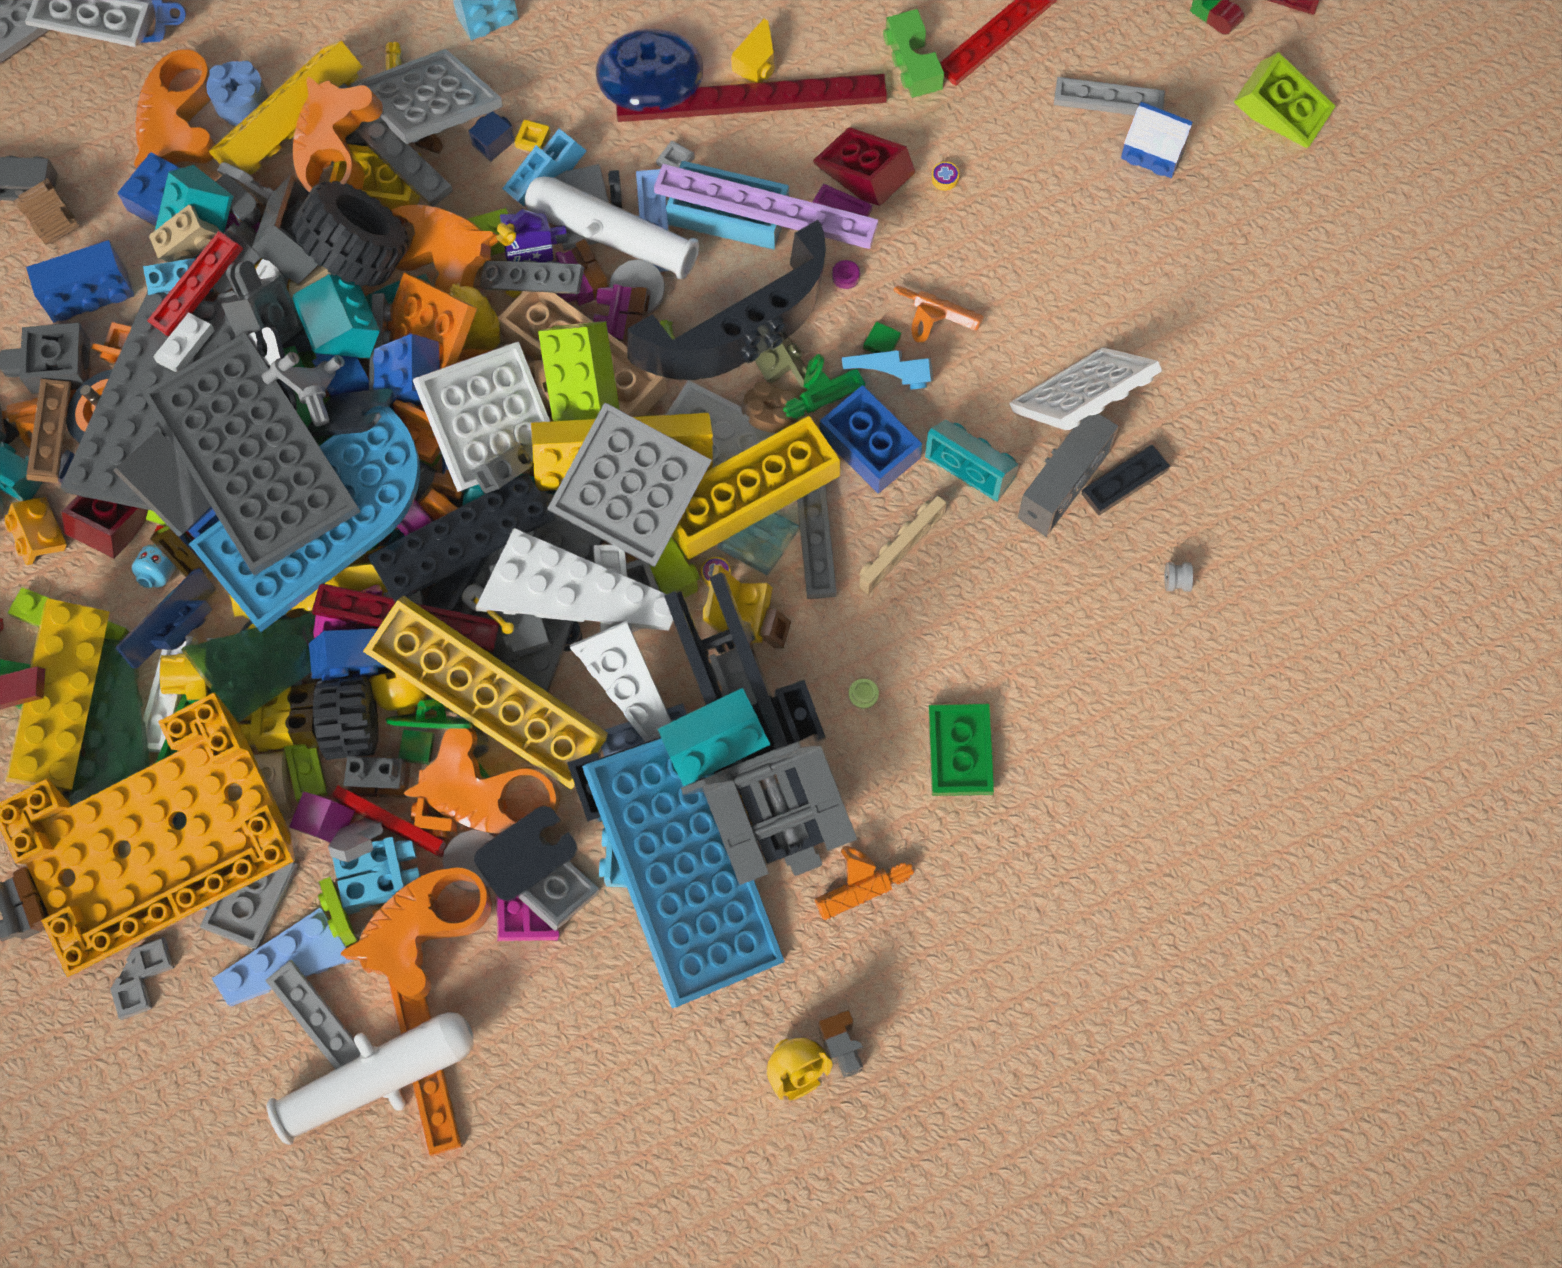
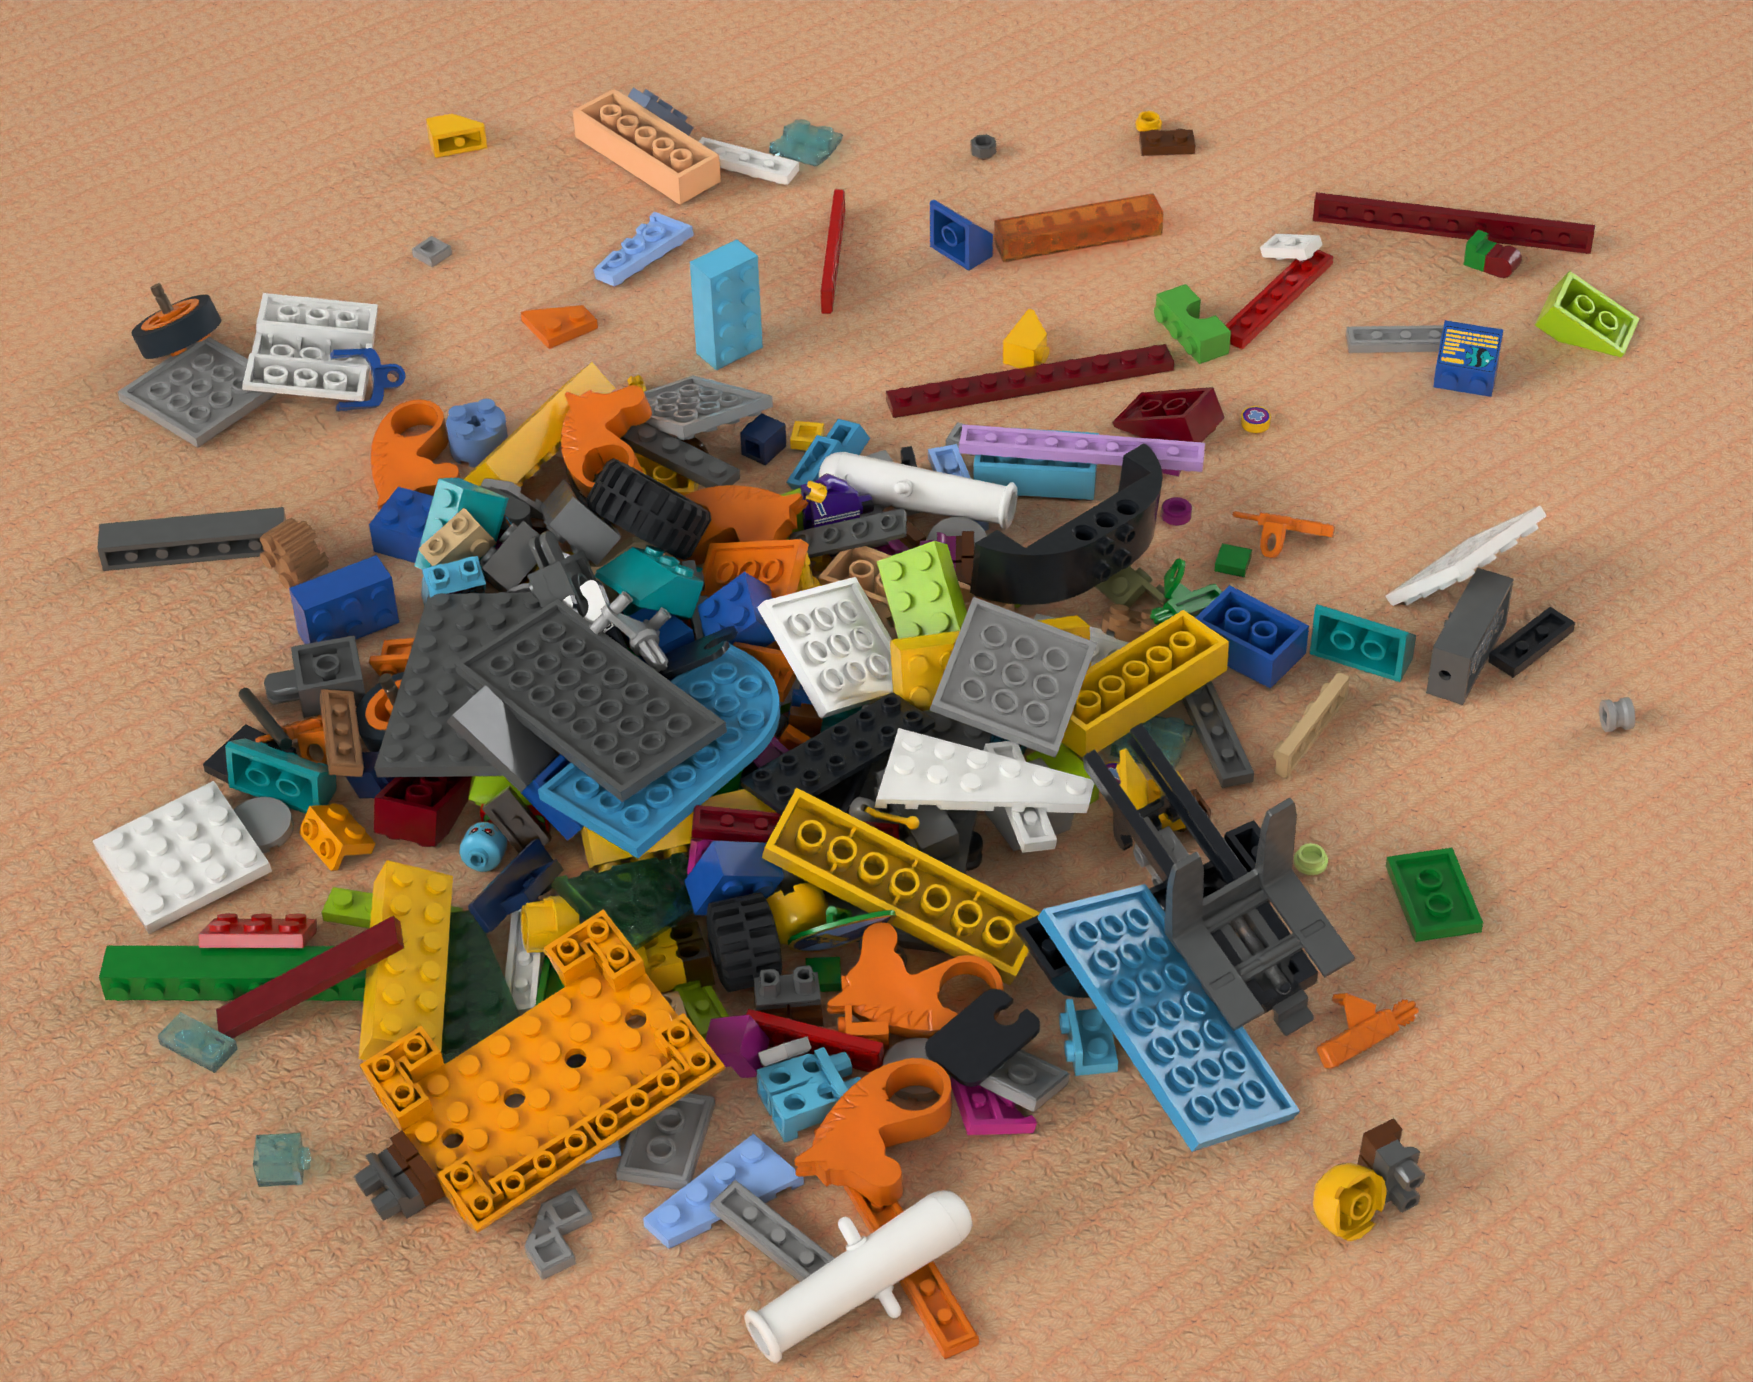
camera: 10 degrees left, 25 degrees down
red tile [147,231,243,337] -> none
white plate [153,313,215,372] -> none
lime plate [318,877,357,946] -> none
dark grey leg [472,443,534,494] -> none
white wing [570,621,672,742] -> none
clear blue brick [596,28,703,111] -> none
teal slope [658,688,770,786] -> none
dark azure slope [842,350,933,390] -> none

